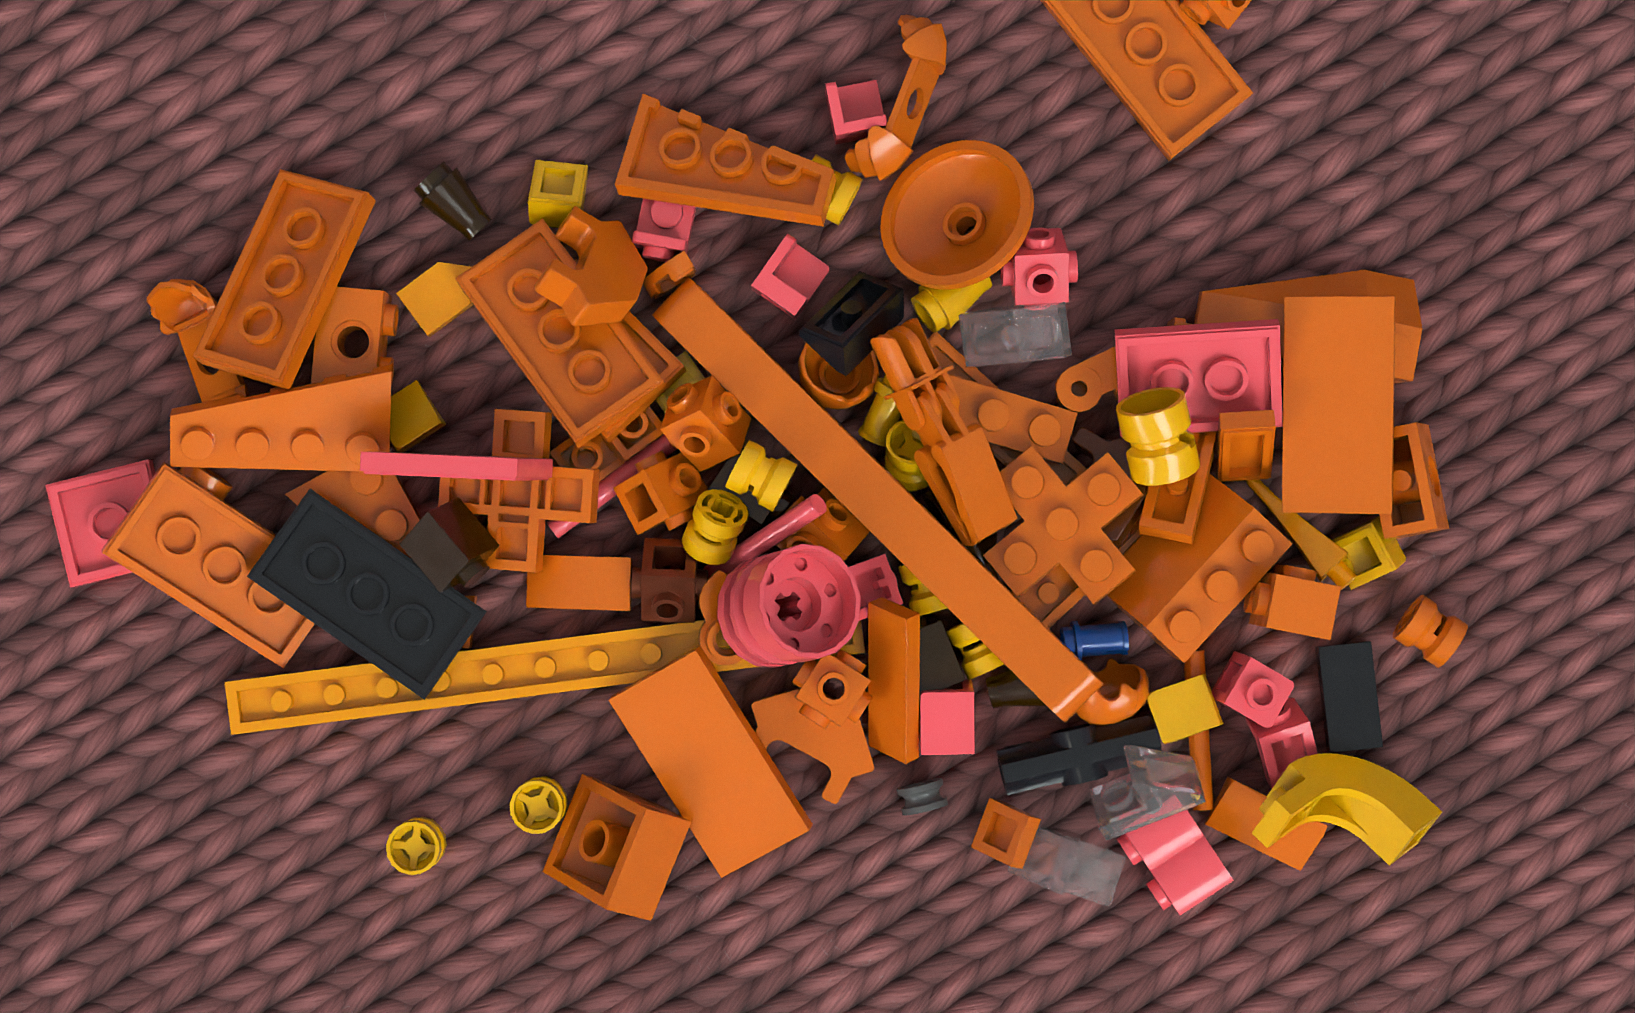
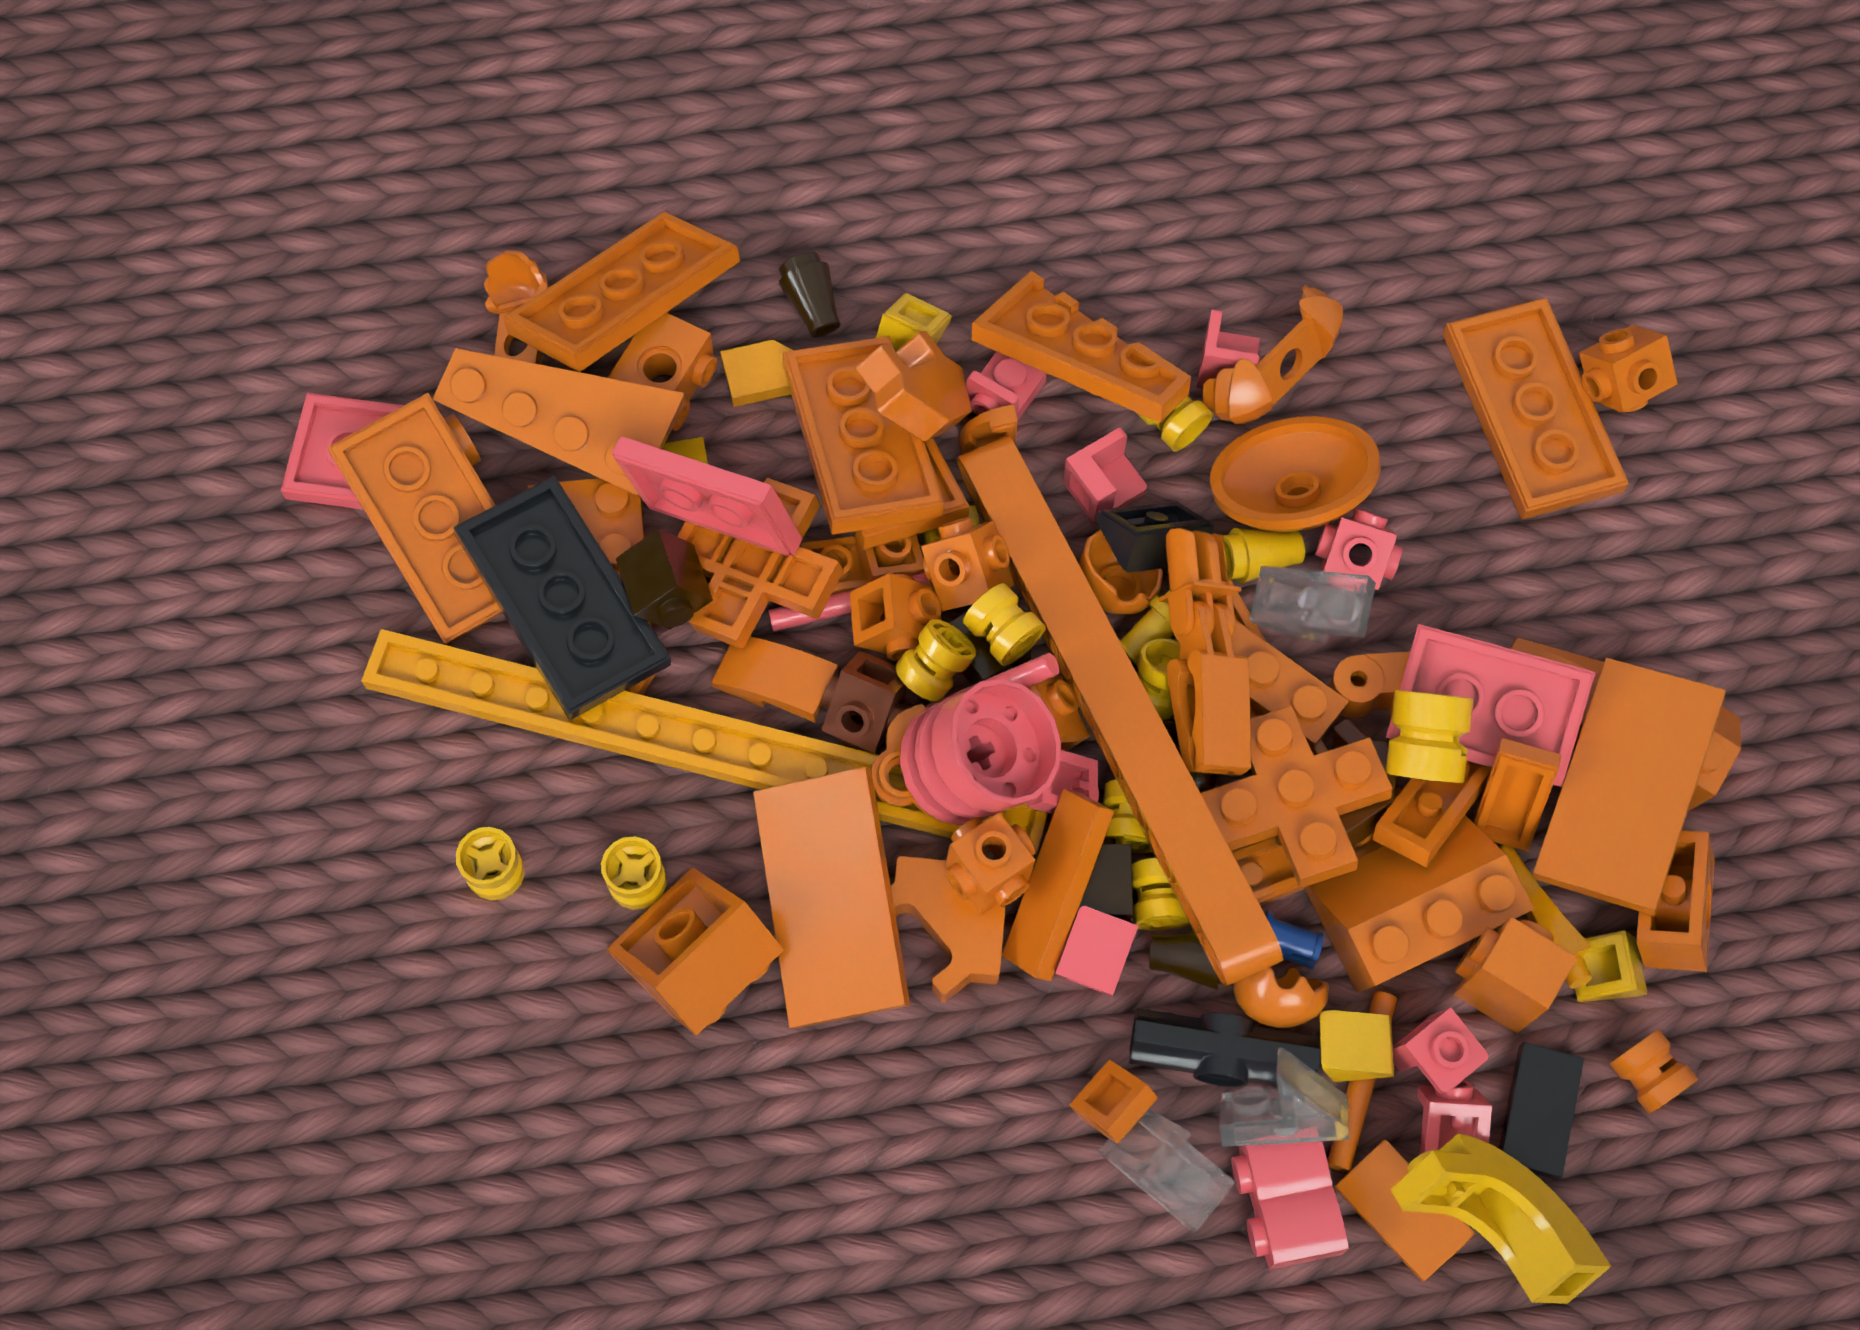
camera: 20 degrees right, 20 degrees down
dark grey bush [896,778,948,816] -> none

